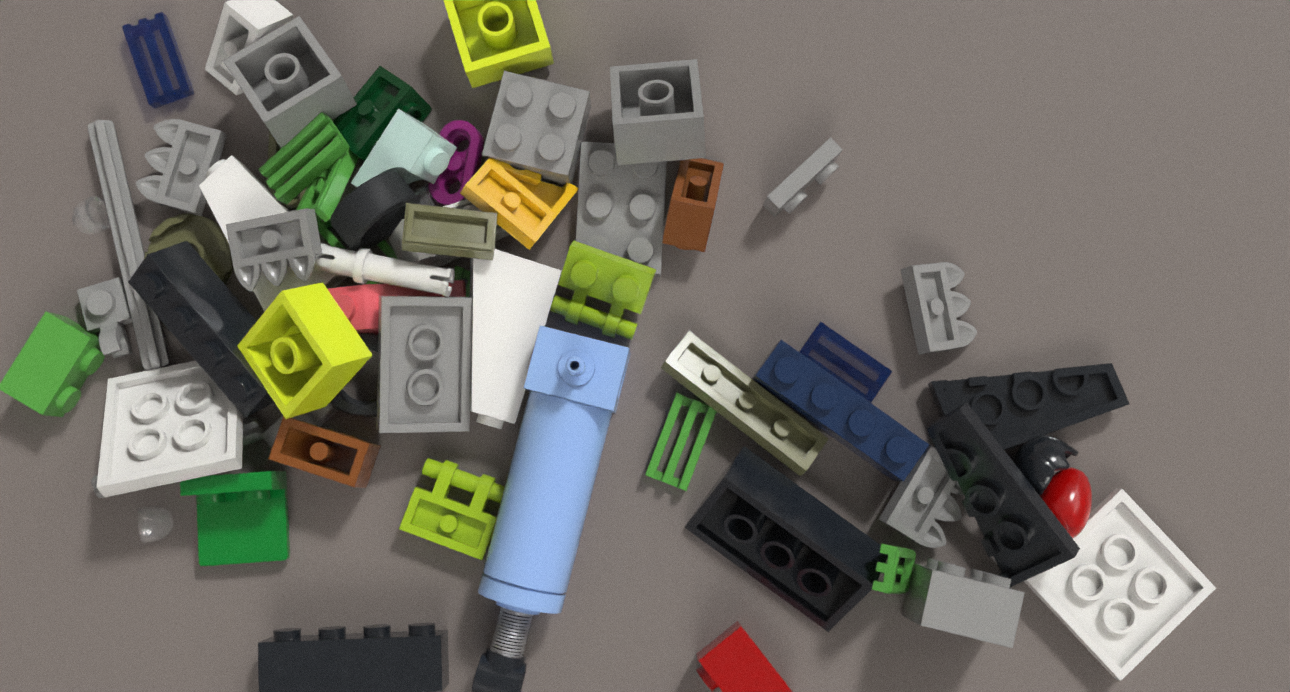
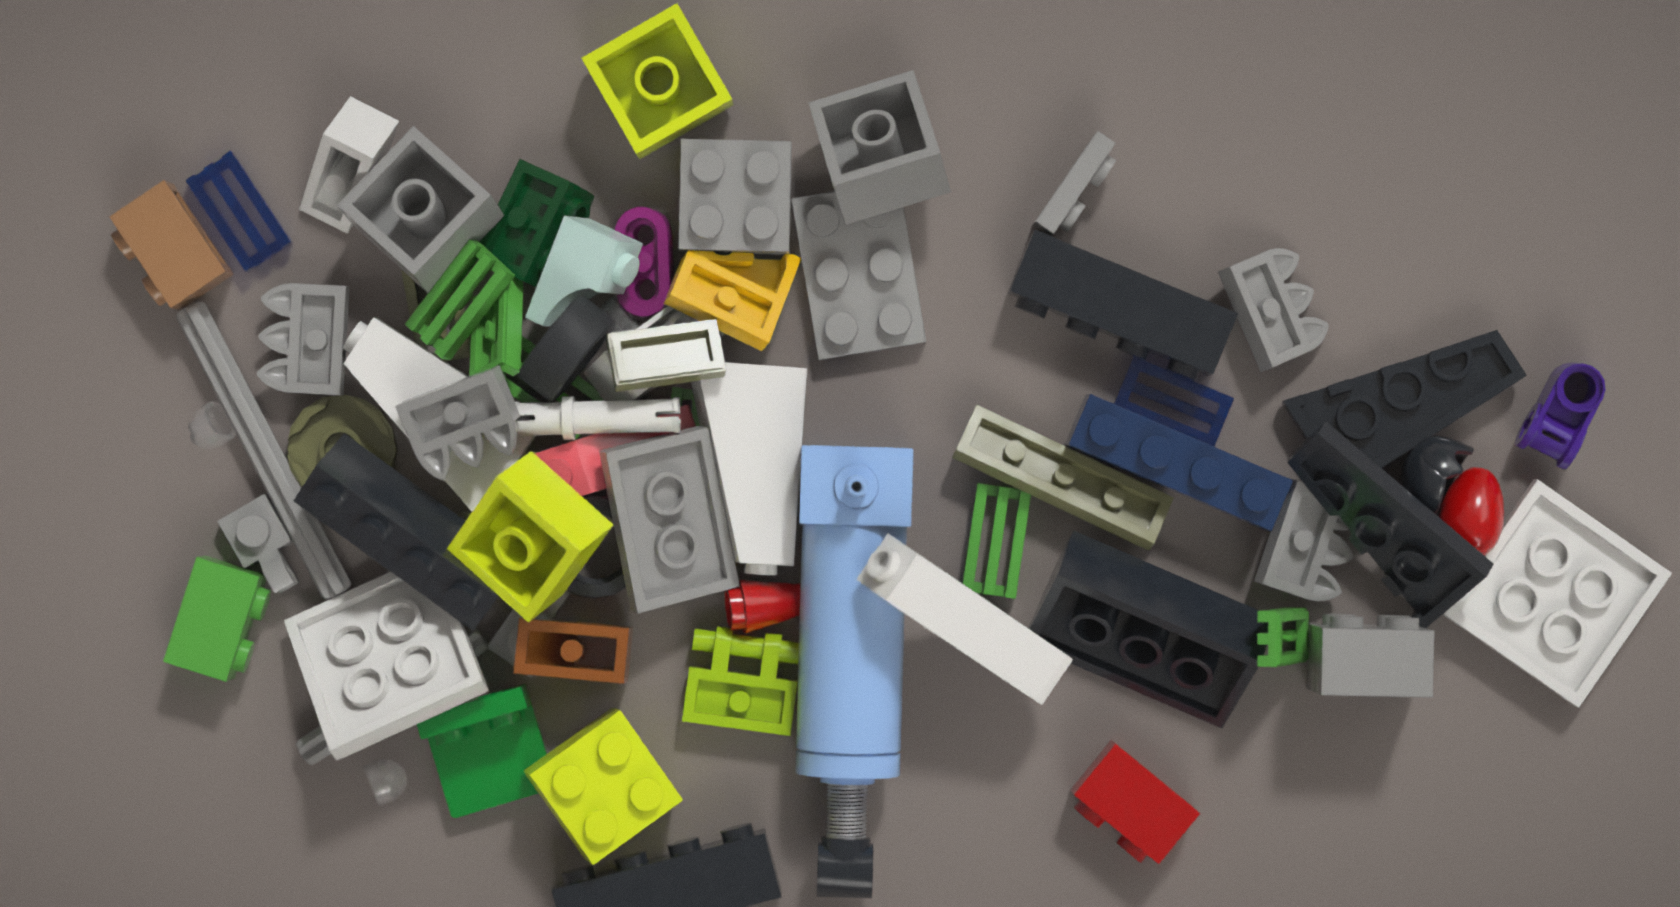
camera: 10 degrees left, 5 degrees up
lime plate [550,241,656,340] -> none
dark orange slope [662,158,724,252] -> none
none -> medium nougat brick [109,180,234,310]
none -> neon yellow brick [523,708,683,865]
none -> red cone [724,580,801,634]
none -> white slope [856,533,1073,705]
none -> black brick [1007,230,1238,381]
none -> dark purple piece [1515,363,1606,470]

